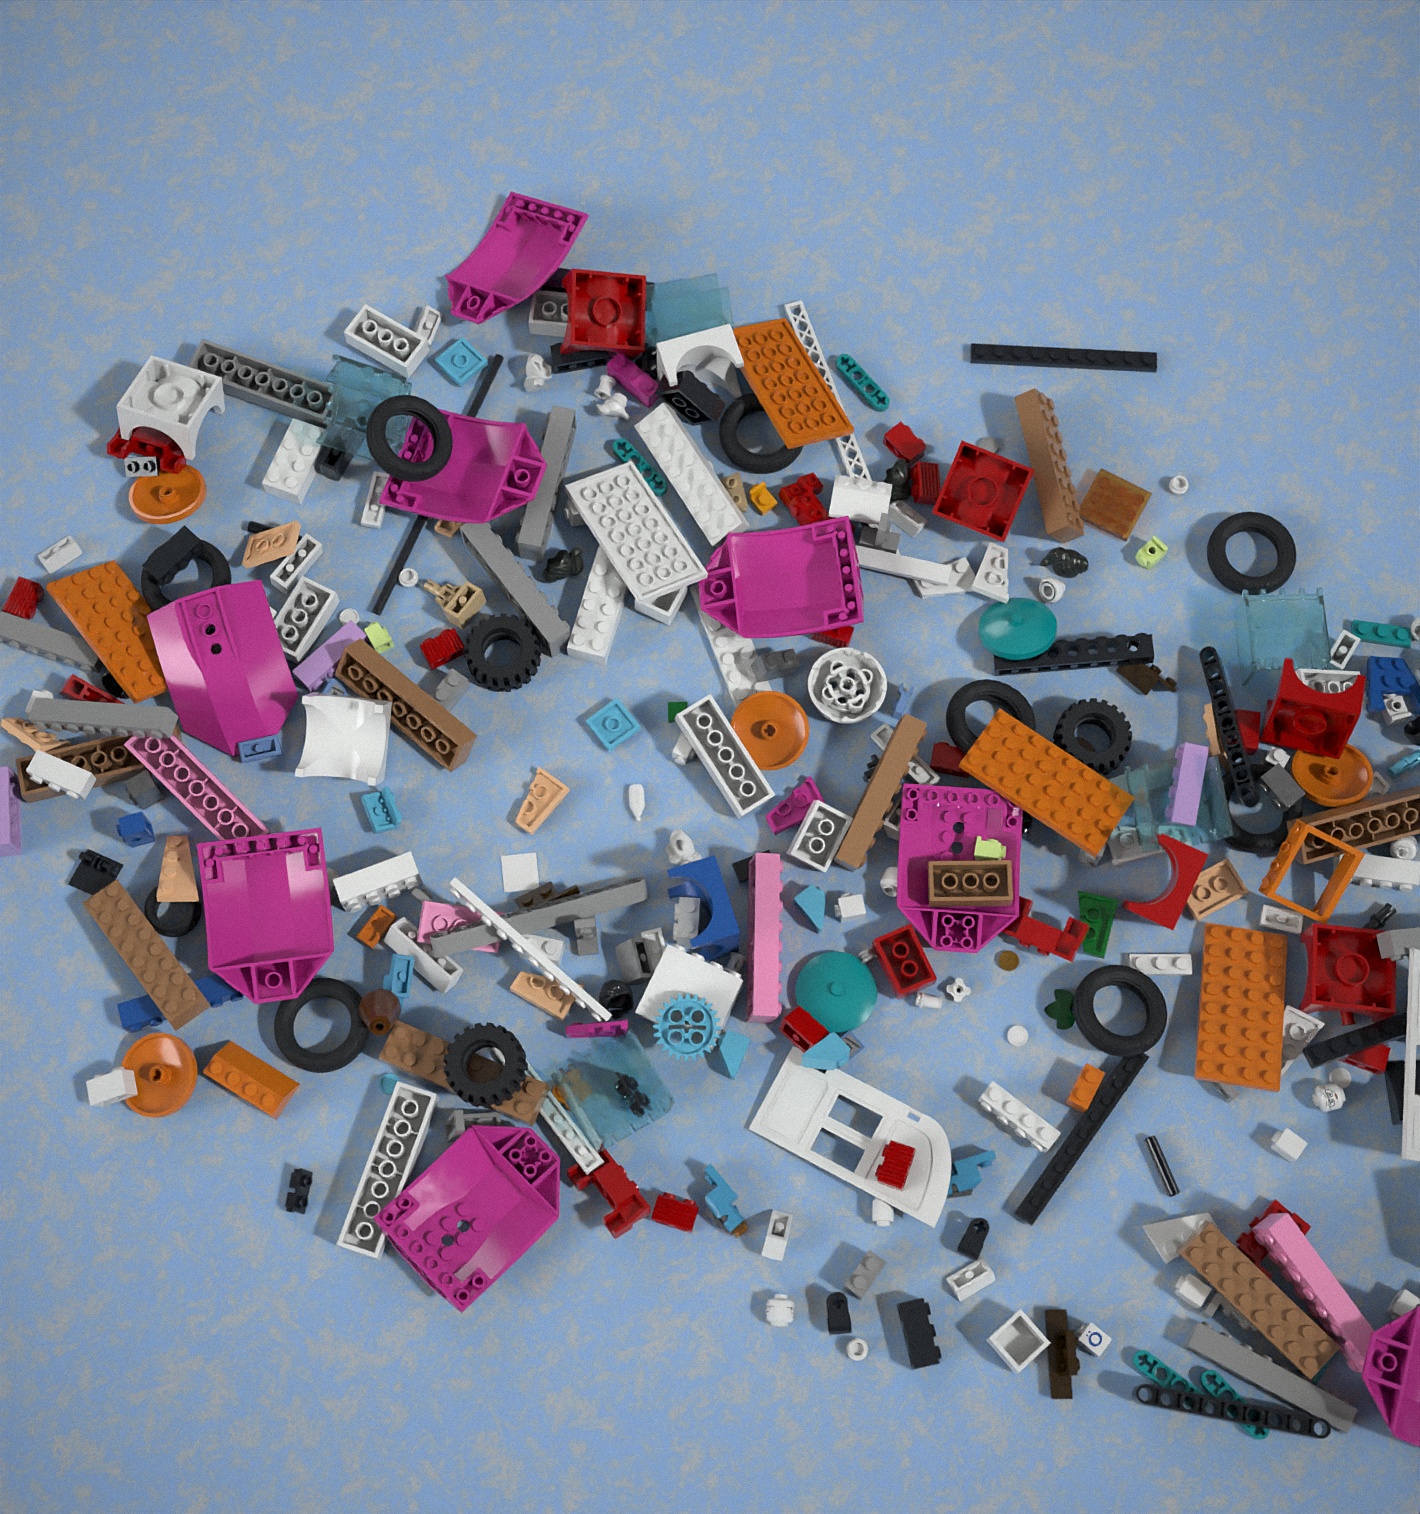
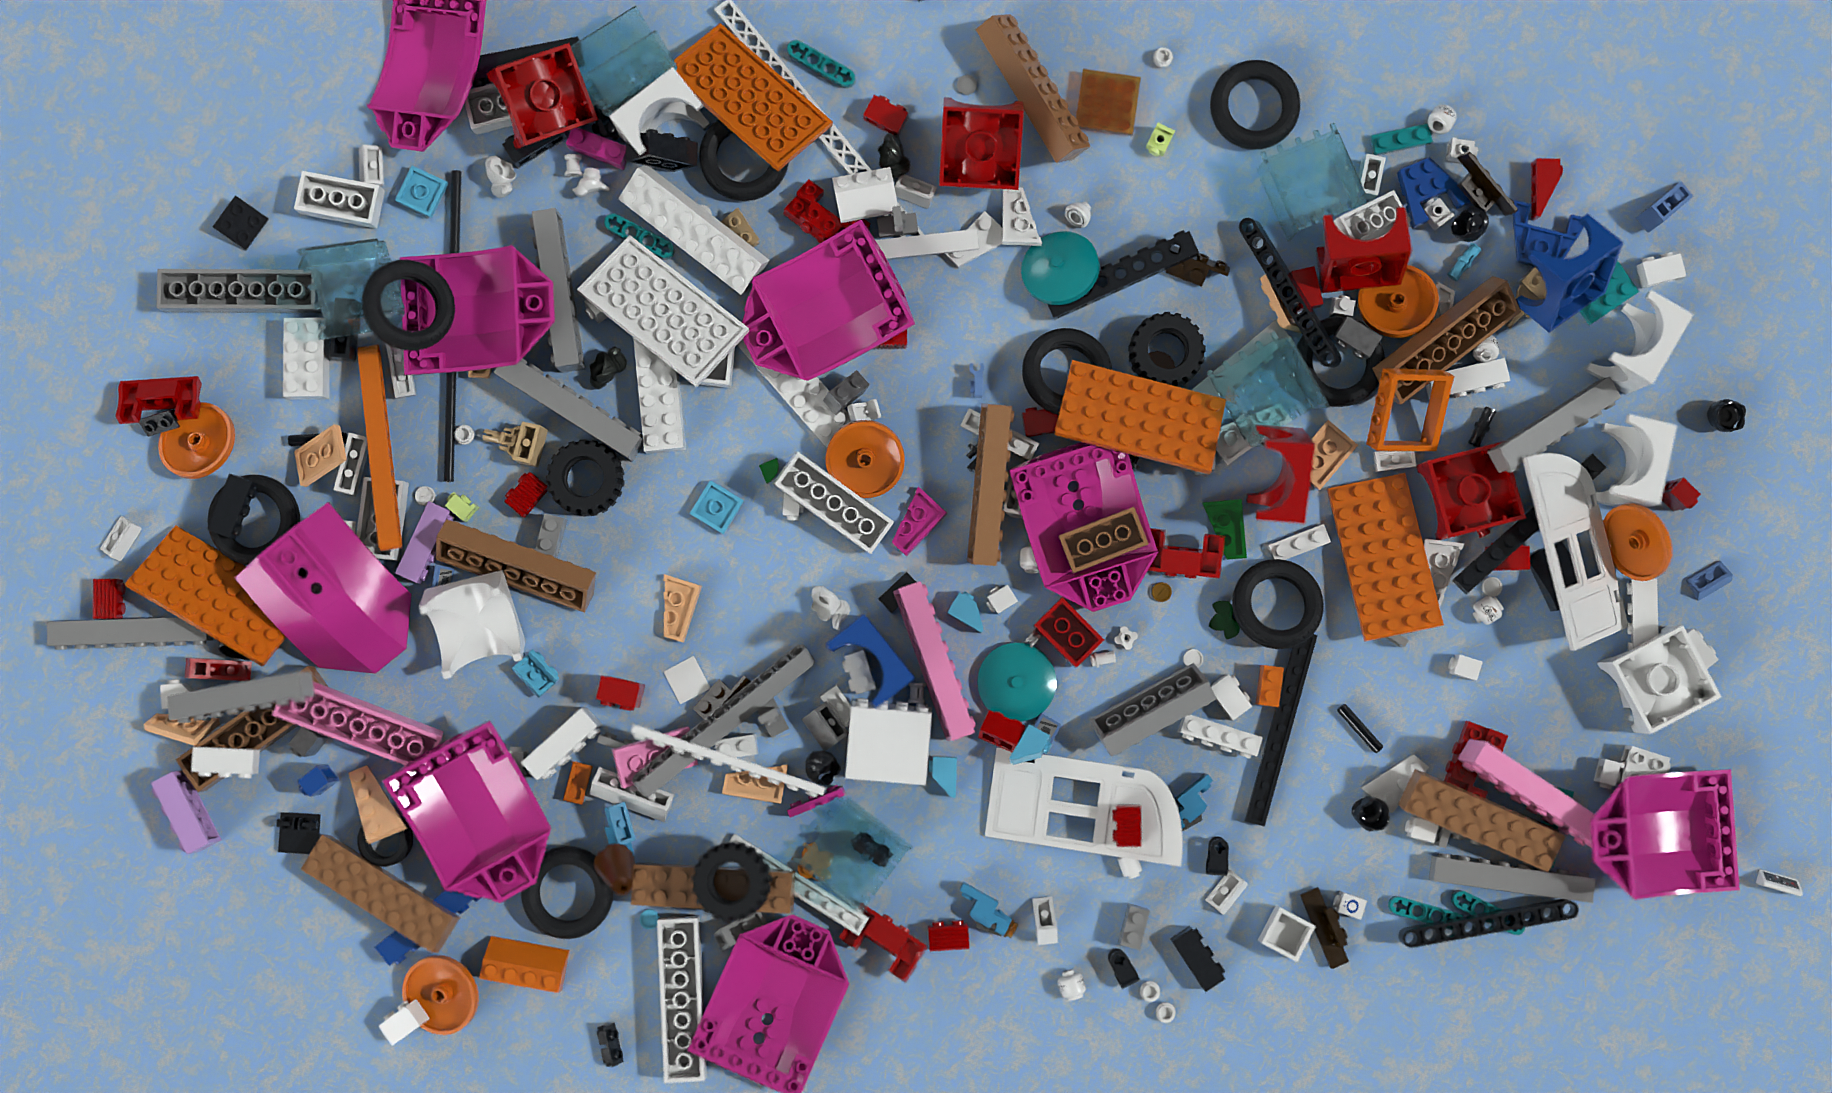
camera: 20 degrees left, 15 degrees up
white piece [116,355,225,461] -> none
medium blue slope [238,734,283,763] -> none
white piece [629,784,645,821] -> none
medium azure gear [653,993,722,1062] -> none
light orange bracket [749,481,778,516] -> none
white brick [786,800,853,873] -> none
white brick [808,648,887,724] -> none
red brick [910,461,941,505] -> none
yellowish green brick [974,836,1006,861] -> none
pearl dark grey hair [1040,547,1089,578] -> none
lavender brick [1165,742,1209,828] -> none
none -> black hinge [212,195,269,250]
none -> orange beam [357,344,402,551]
none -> red piece [596,676,645,711]
none -> white bracket [847,399,881,422]
none -> light grey brick [1090,663,1216,757]
none -> white plate [1155,1002,1176,1023]
none -> white brick [1210,674,1252,721]
none -> black hair [1351,796,1390,832]

